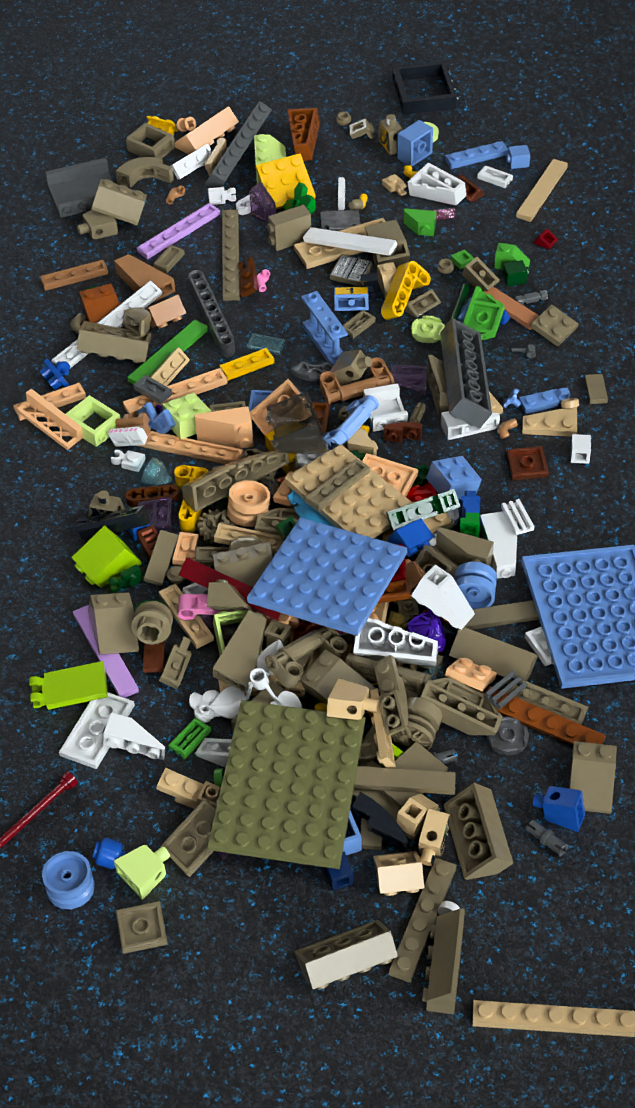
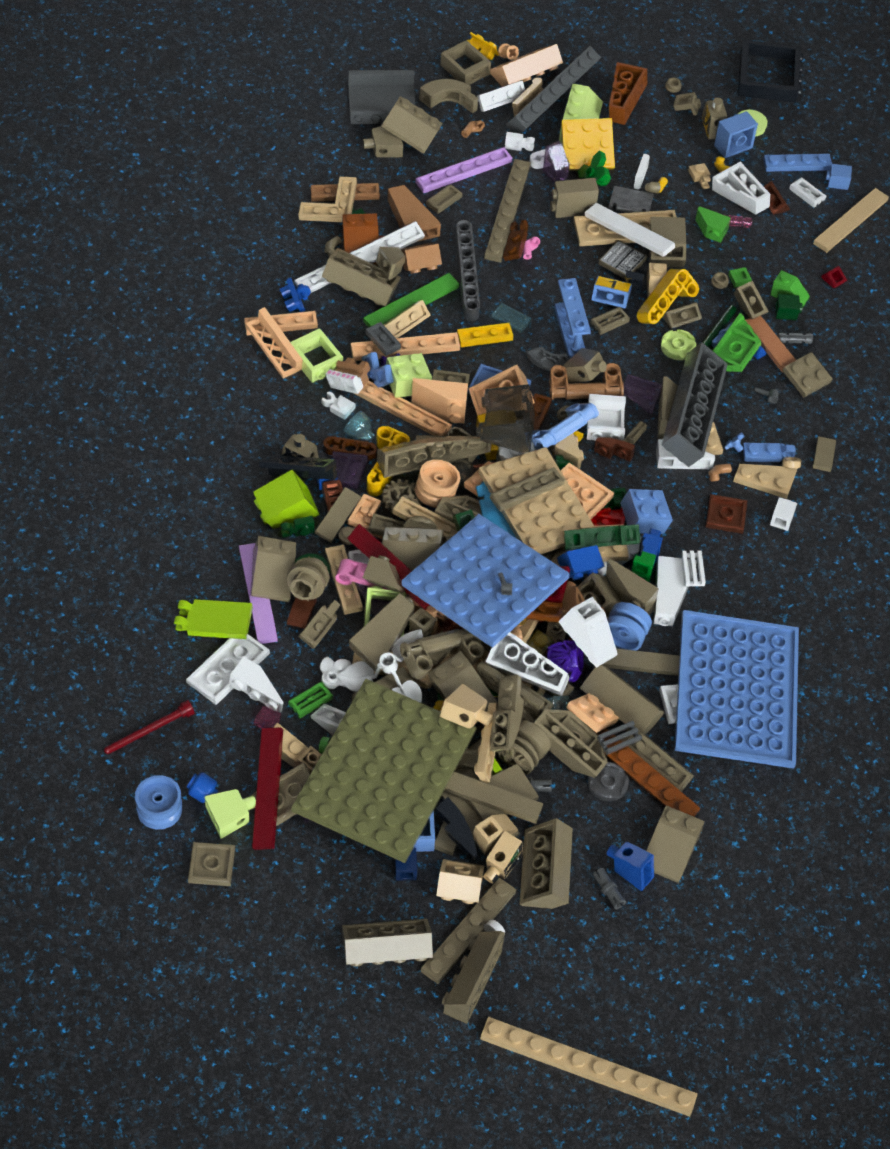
camera: 10 degrees right, 5 degrees up
none -> dark red tile [252,727,284,850]
none -> clear pink plate [254,706,281,728]
none -> tan plate [299,177,357,222]
none -> dark grey hand [498,572,512,595]

